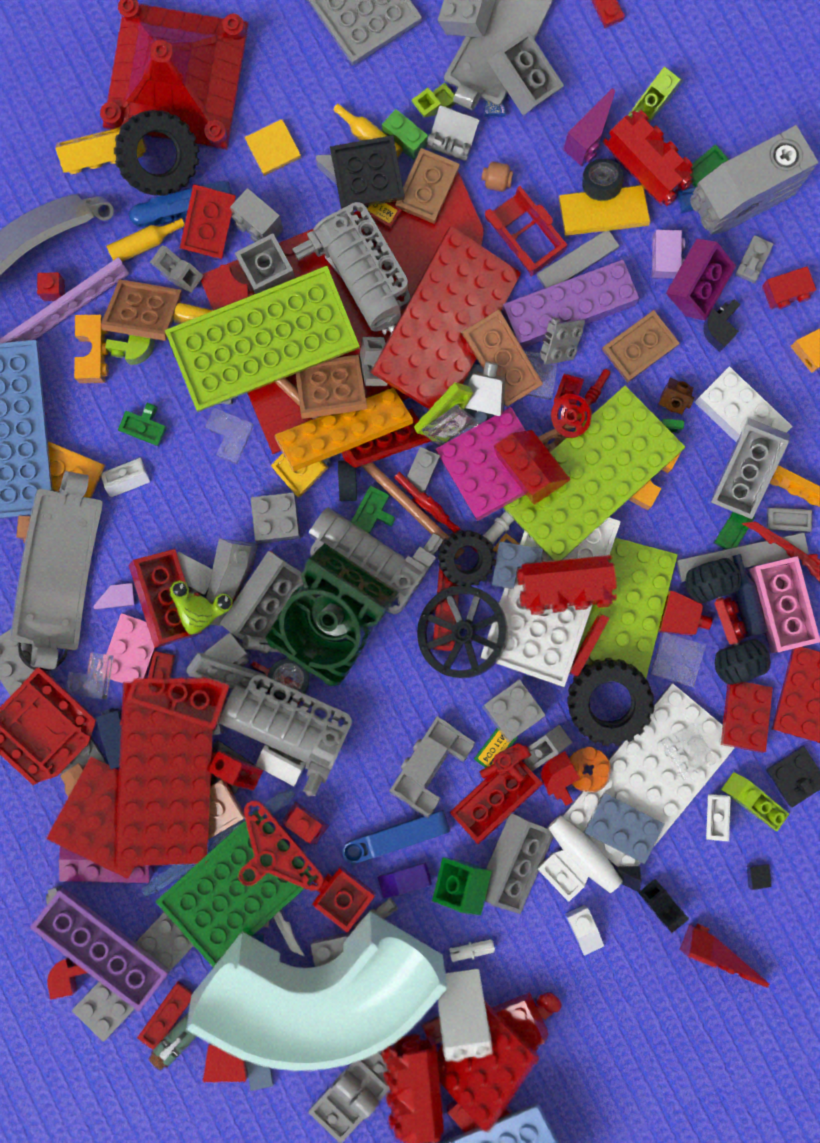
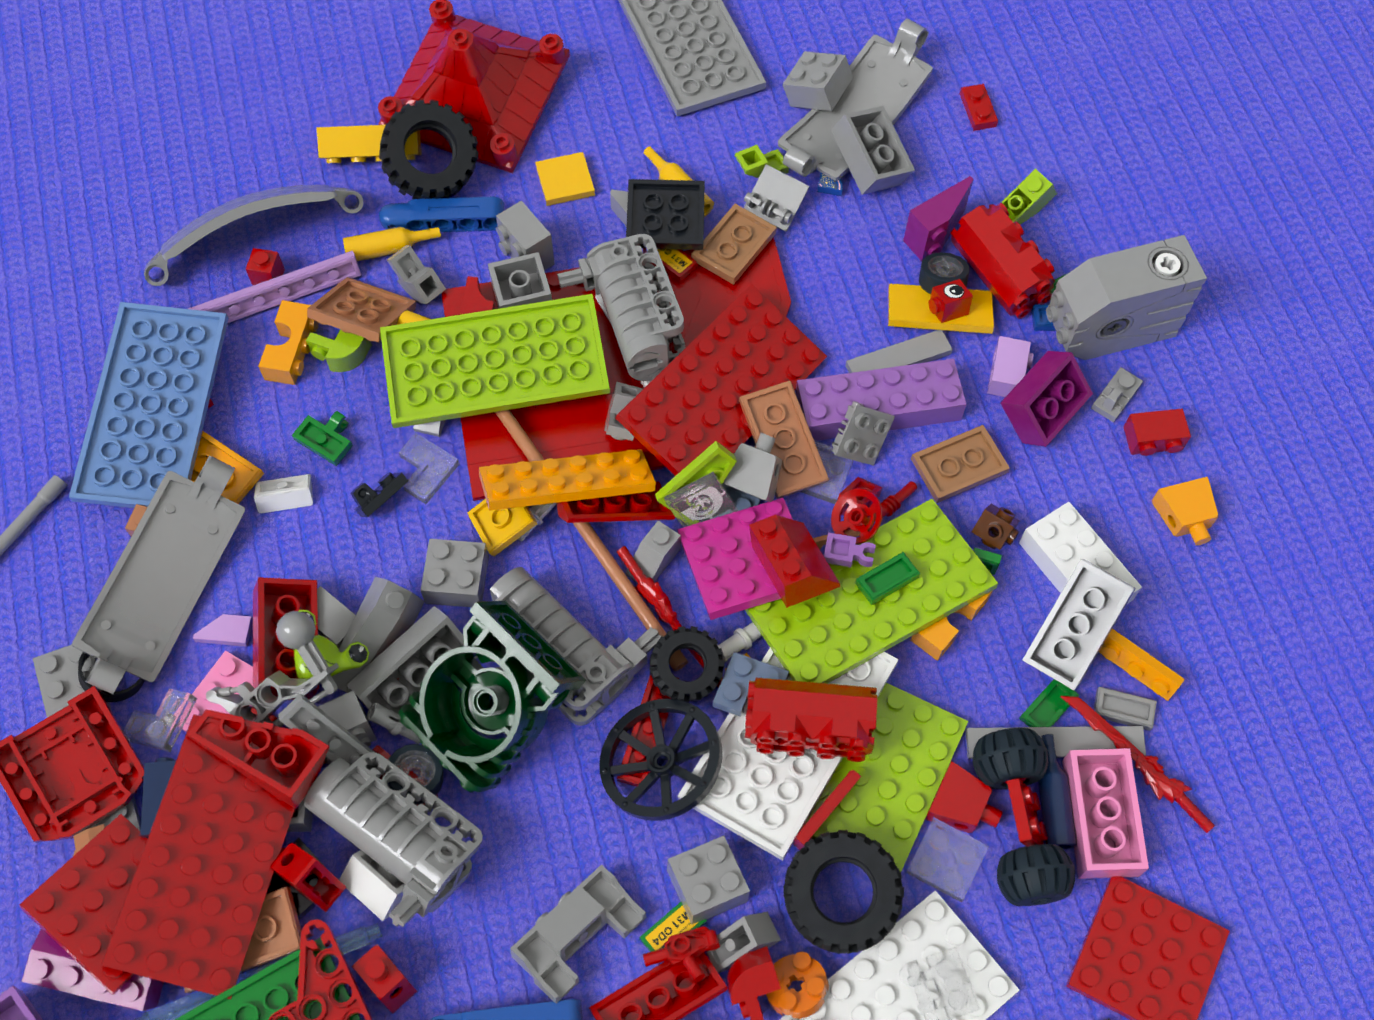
camera: 10 degrees right, 20 degrees down
red plate [180,184,236,259] -> none
nougat plate [296,355,367,419] -> none
black wheel [338,460,357,501] -> none
green plate [351,485,395,534] -> none
bright green brick [382,109,428,160] -> none
nougat head [481,161,513,192] -> none
red piece [485,186,567,276] -> none
black brick [703,299,740,352] -> none
red plate [720,682,773,753] -> none
none -> light grey piece [206,611,339,727]
none -> black hinge [350,472,409,517]
none -> medium lavender plate [824,532,876,567]
none -> green tile [855,552,920,605]
none -> red brick [928,279,973,323]

